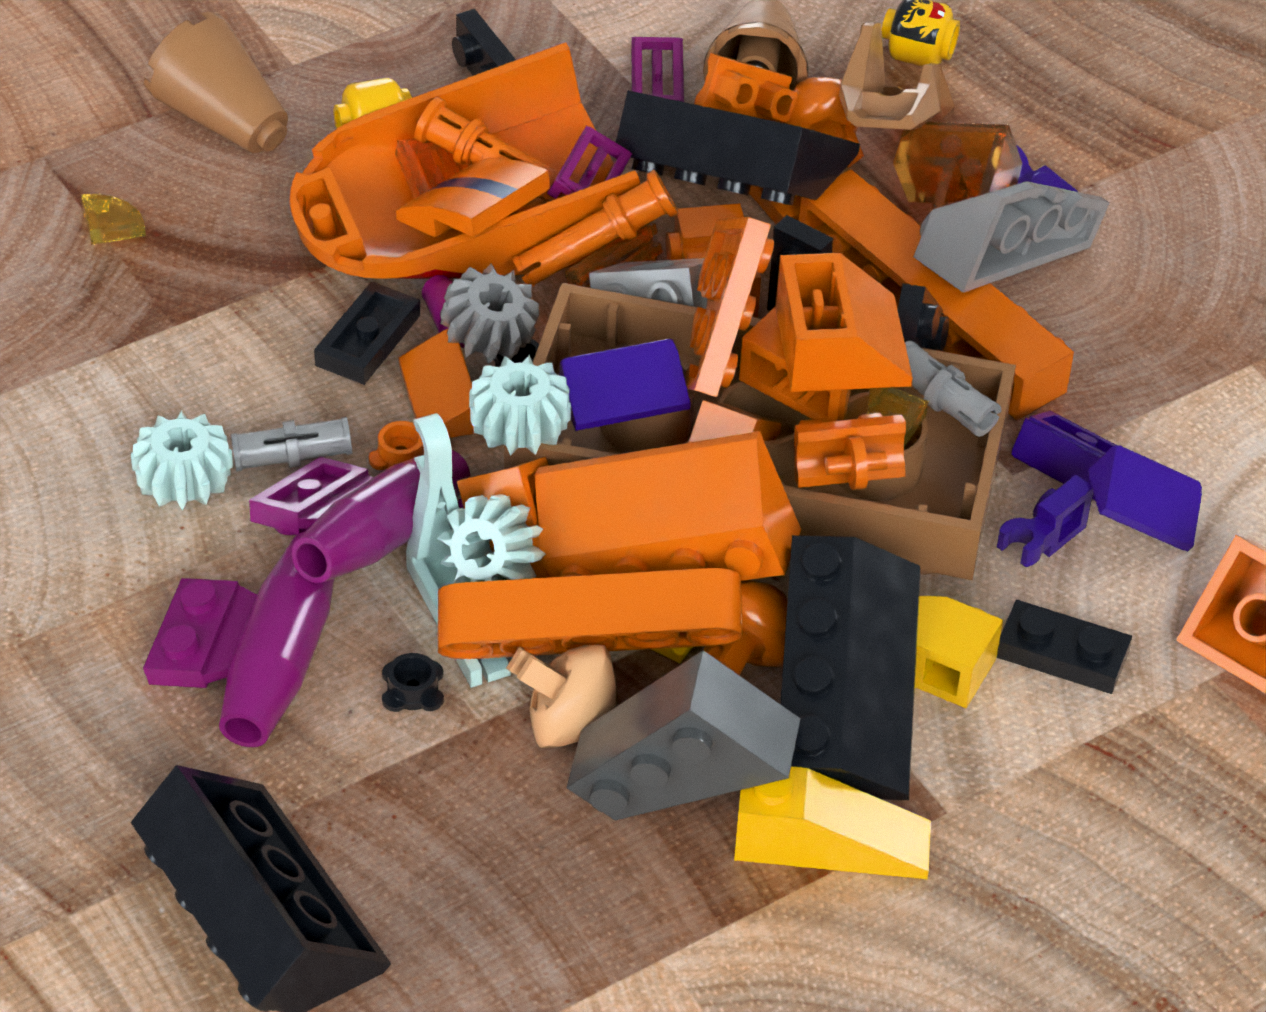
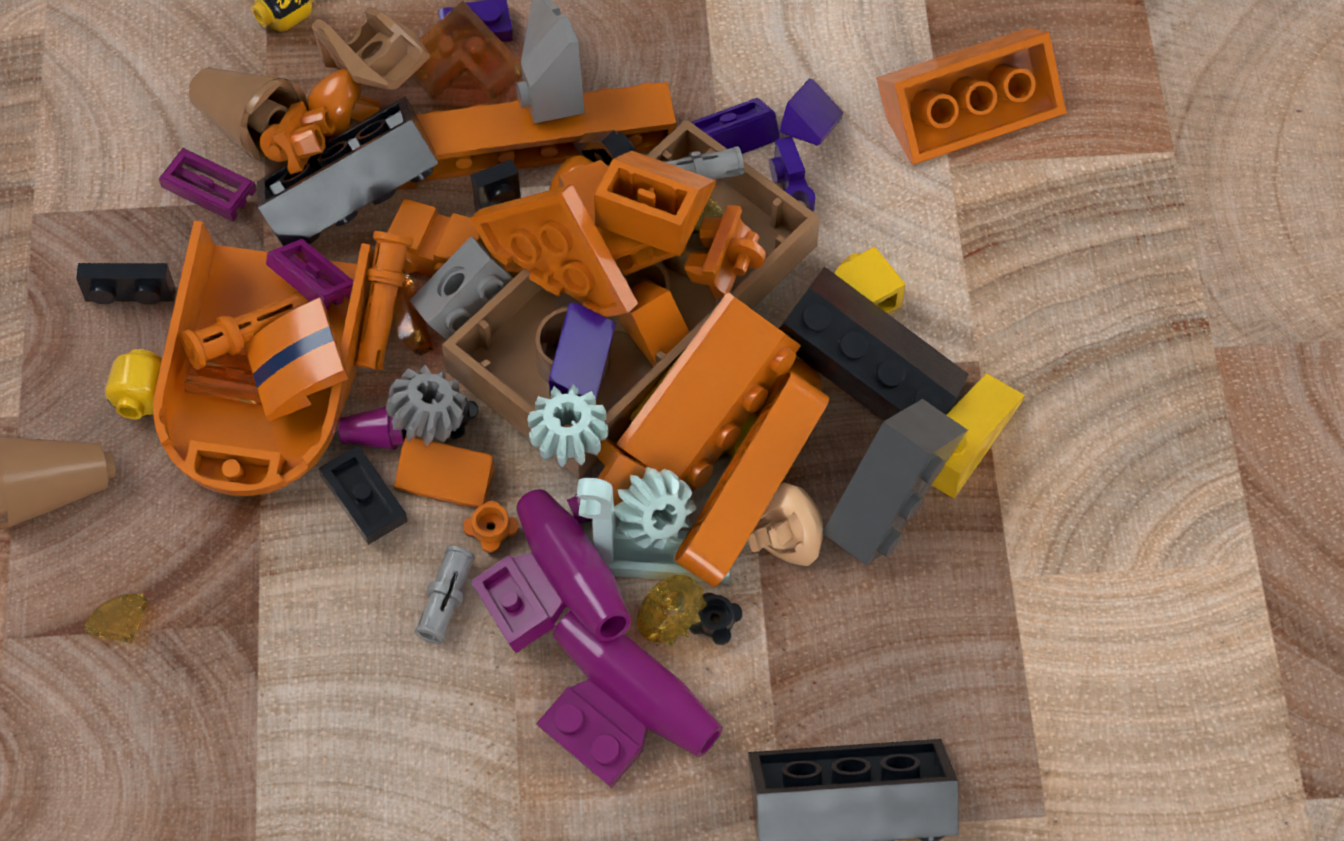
camera: 60 degrees left, 15 degrees up
light aqua gear [131,410,233,510] -> none
black plate [997,599,1133,694] -> none
none -> clear yellow gear [637,575,707,646]

